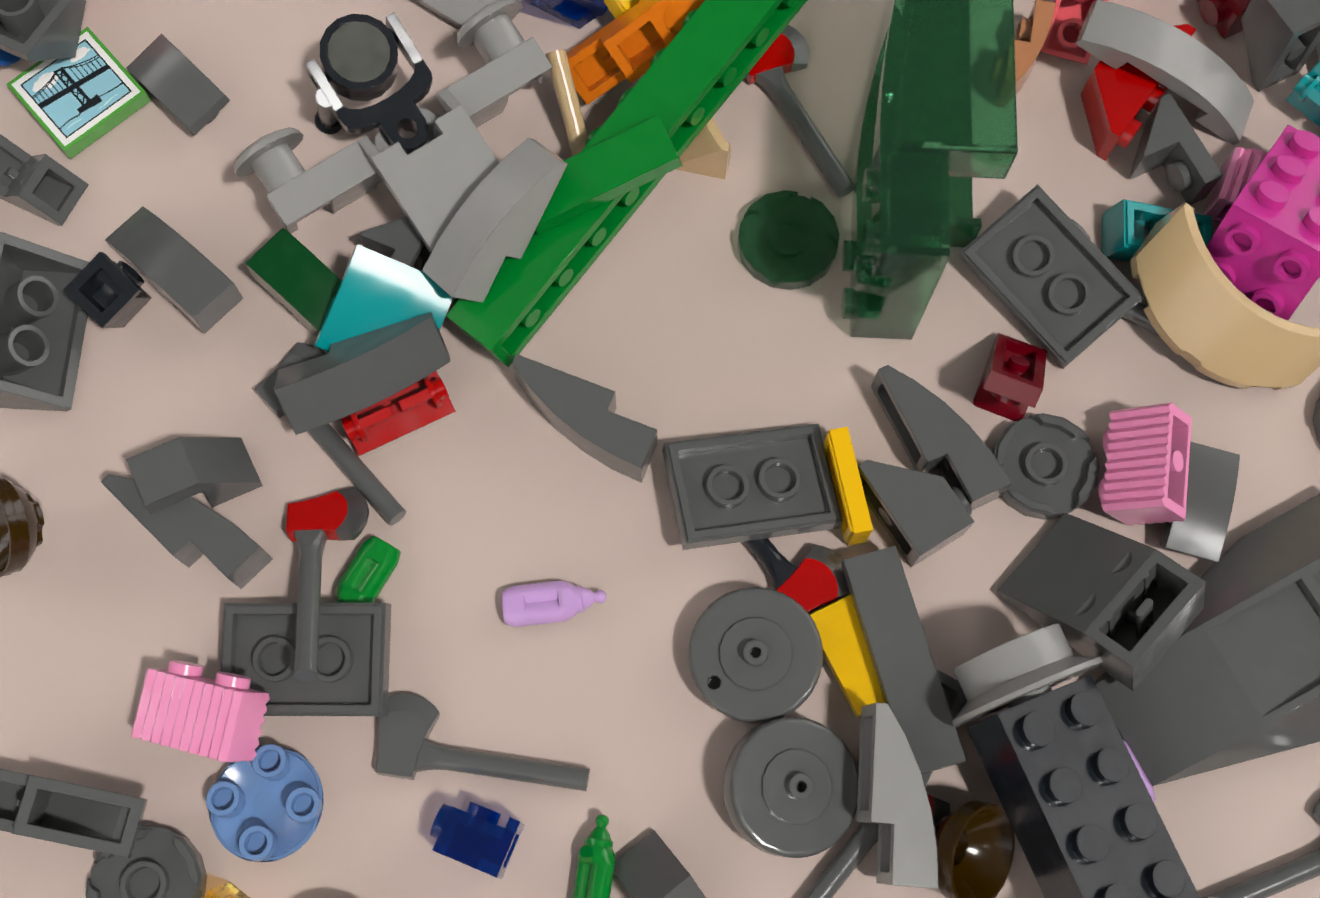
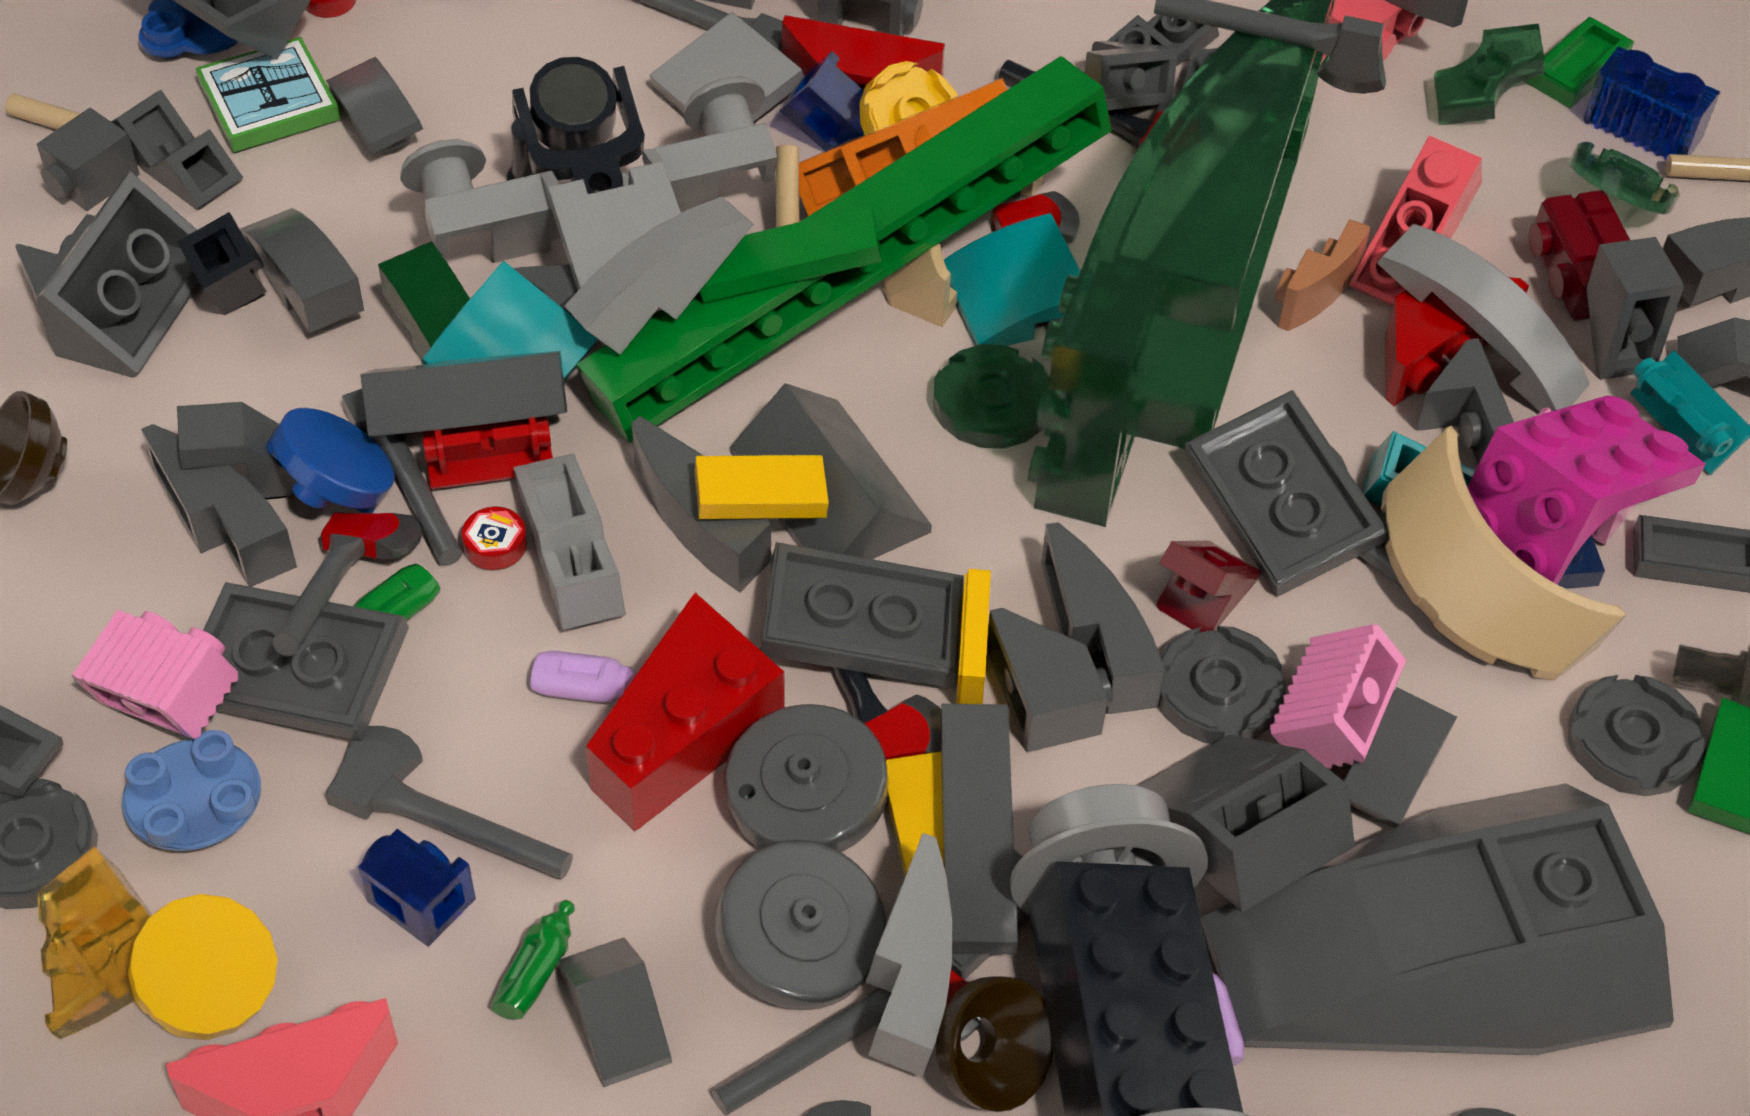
camera: 15 degrees right, 20 degrees down
none -> blue tile [266,408,395,513]
none -> tile [462,506,527,570]
none -> light grey slope [513,453,626,630]
none -> red wedge [586,592,785,832]
none -> yellow tile [694,455,829,519]
none -> dark grey slope [732,383,932,559]
none -> teal slope [944,213,1093,352]

